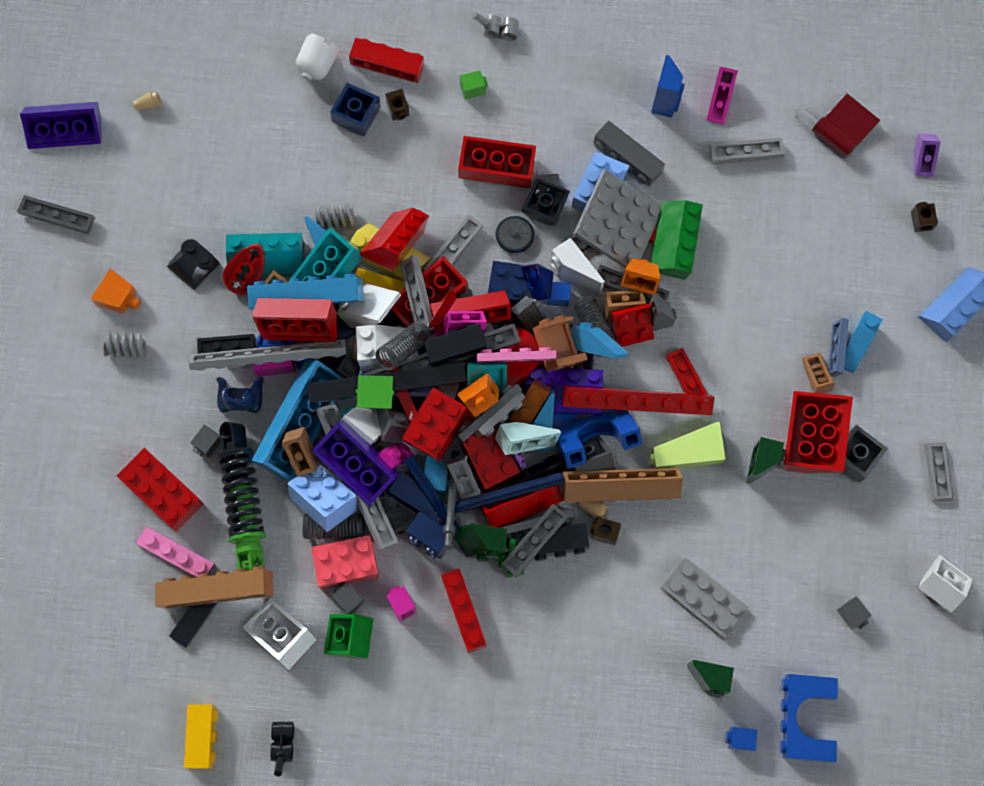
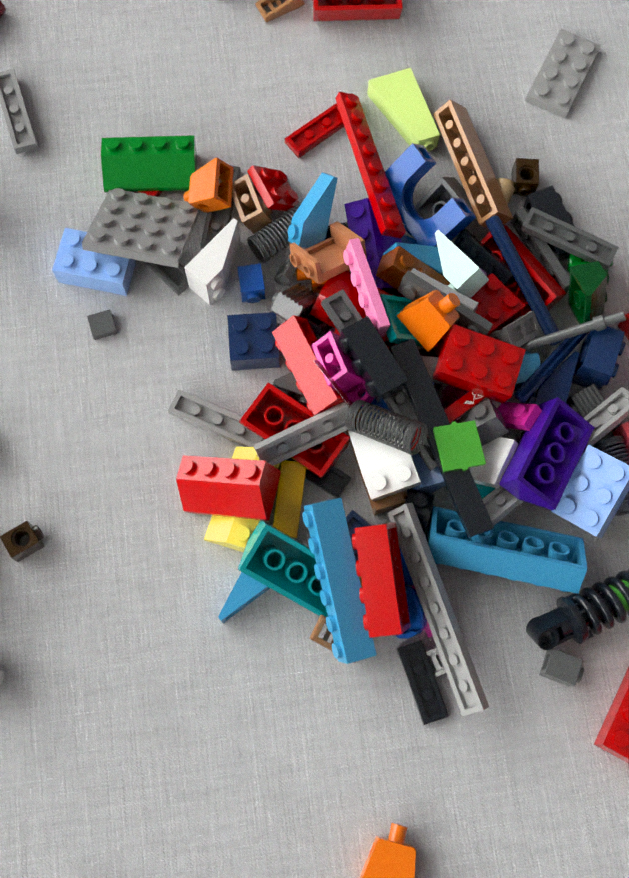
camera: 105 degrees left, 0 degrees up
light grey piece [103,333,146,358] -> none
black slope [167,238,220,290] -> none
dark blue hair [216,377,264,413] -> none
red piece [223,244,265,295] -> none
teal slope [226,233,304,277] -> none
medium nougat brick [282,427,320,477] -> none
light grey piece [316,203,355,229] -> none
dark blue brick [330,83,381,136] -> none
white slope [336,284,401,328] -> none
red brick [458,136,536,188] -> none
dark grey wheel [495,216,535,253] -> none
clear blue slope [521,263,554,300] -> none
black slope [522,178,570,226] -> none
dark grey brick [593,120,665,187] -> none
dark grey slope [649,294,677,331] -> none
dark green slope [746,437,786,484] -> none

